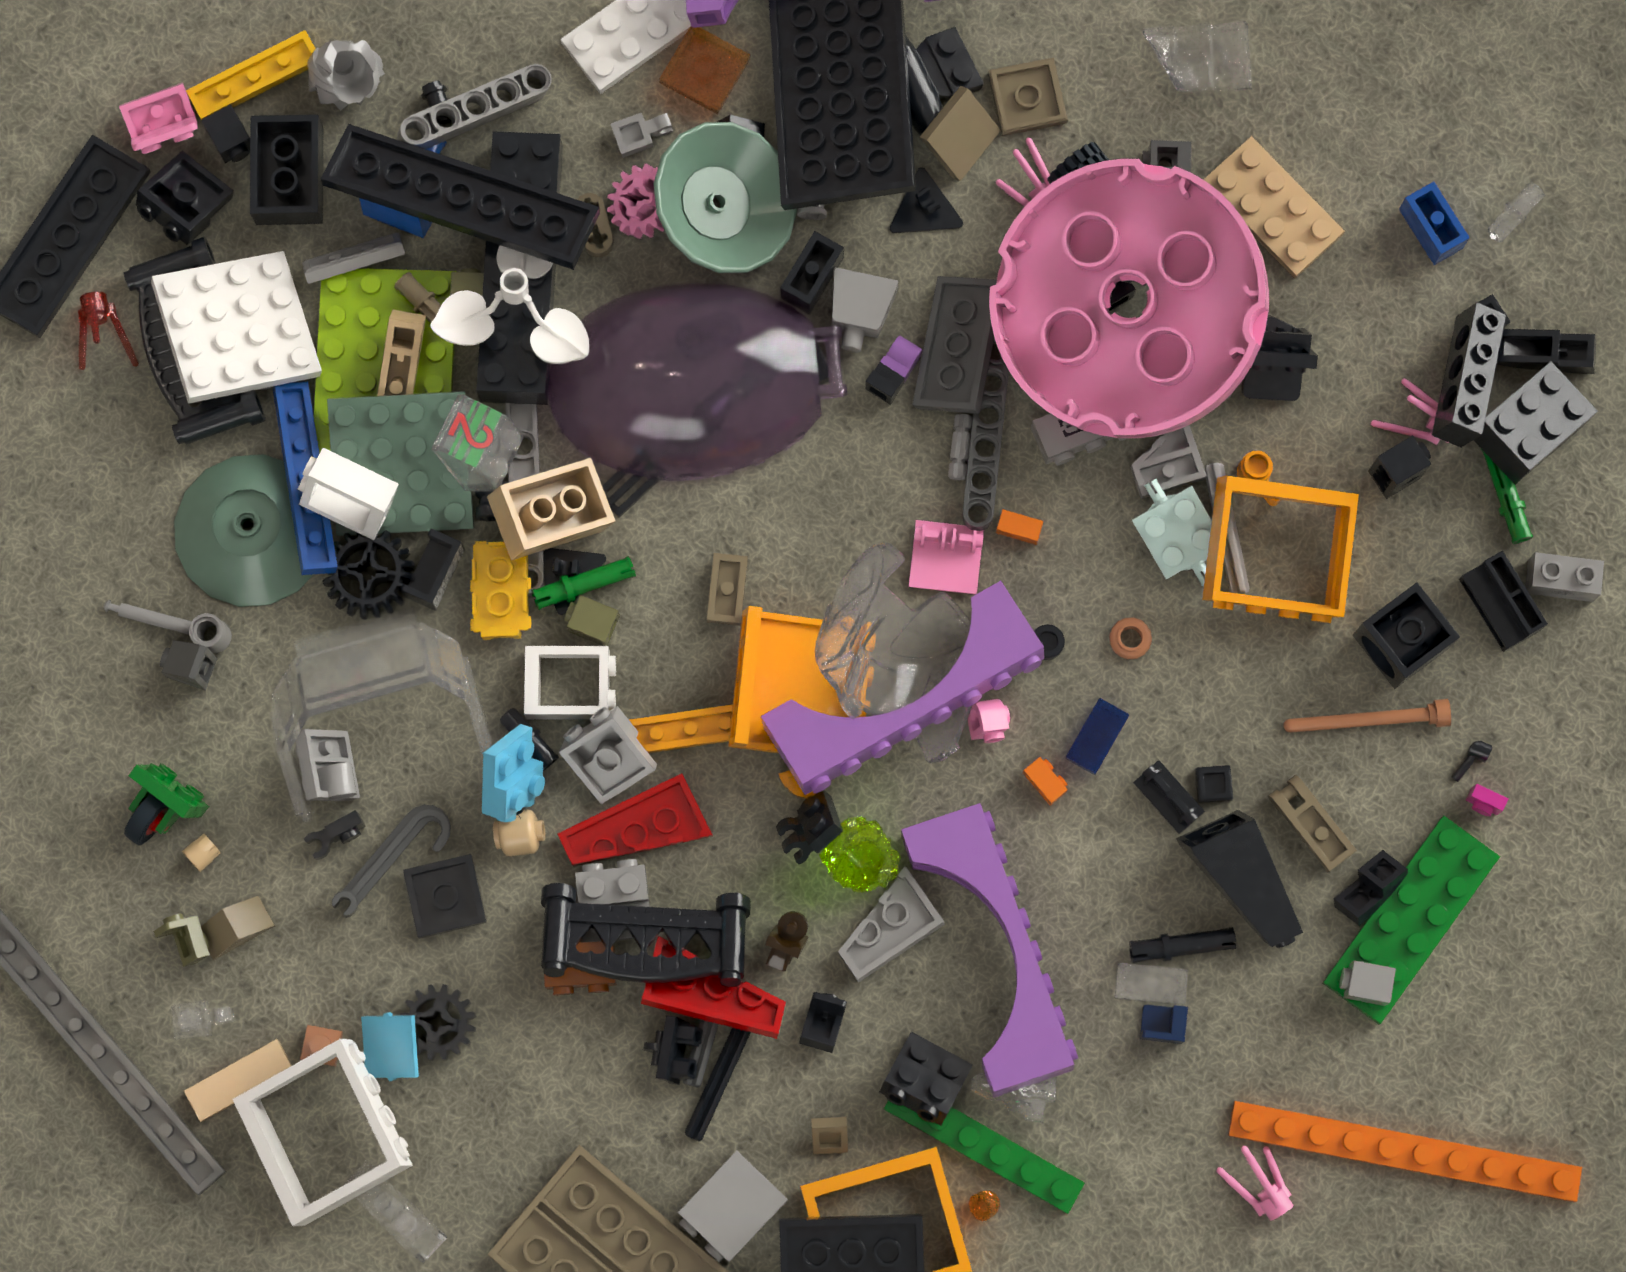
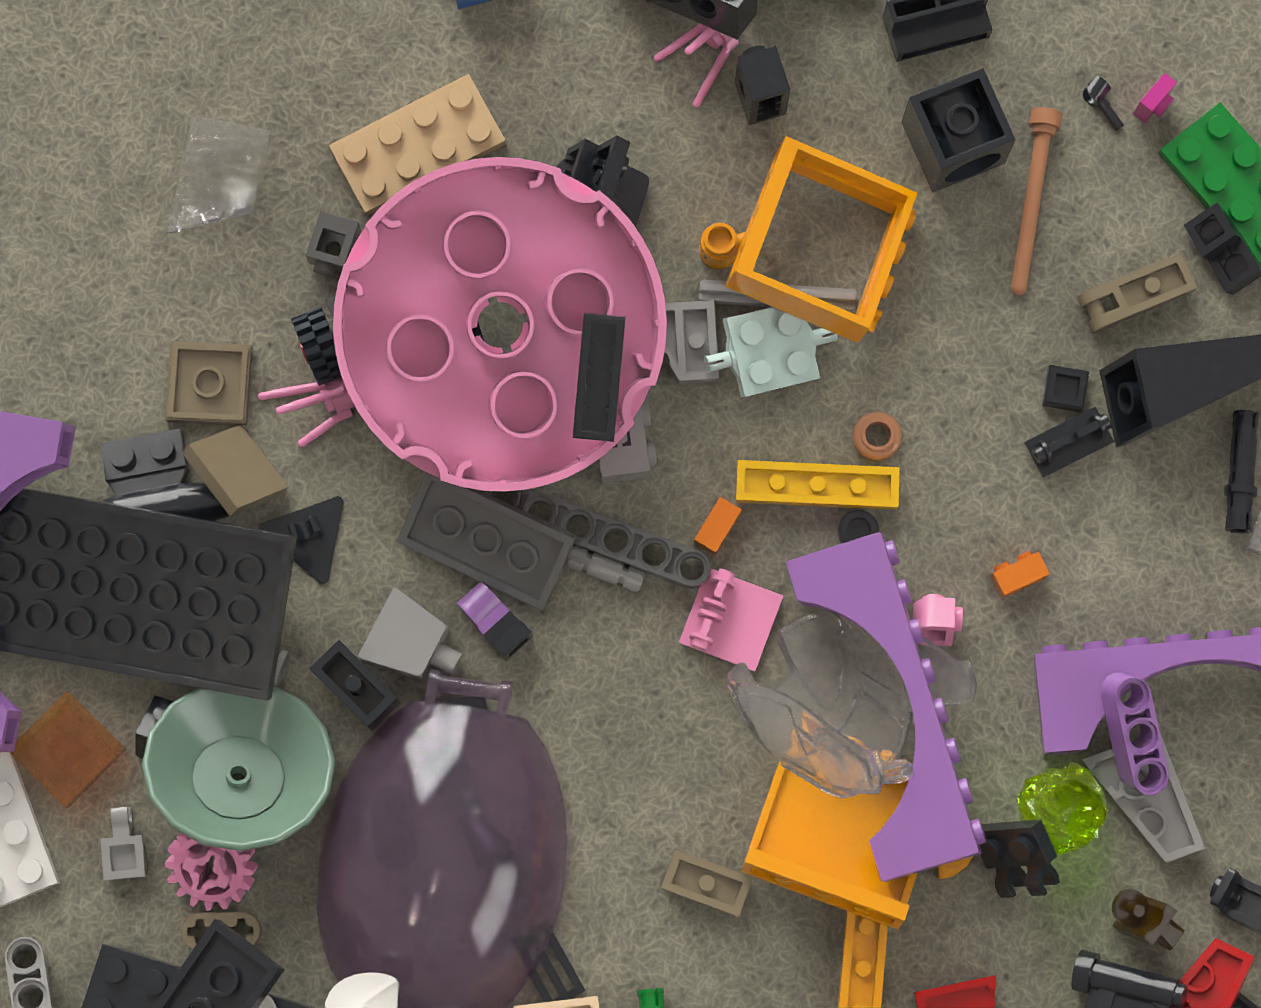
camera: 75 degrees left, 0 degrees up
clear blue plate [1065,698,1129,775] -> none
none -> black plate [572,312,626,442]
none -> yellow plate [736,460,900,510]
none -> medium lavender beam [1101,672,1169,795]

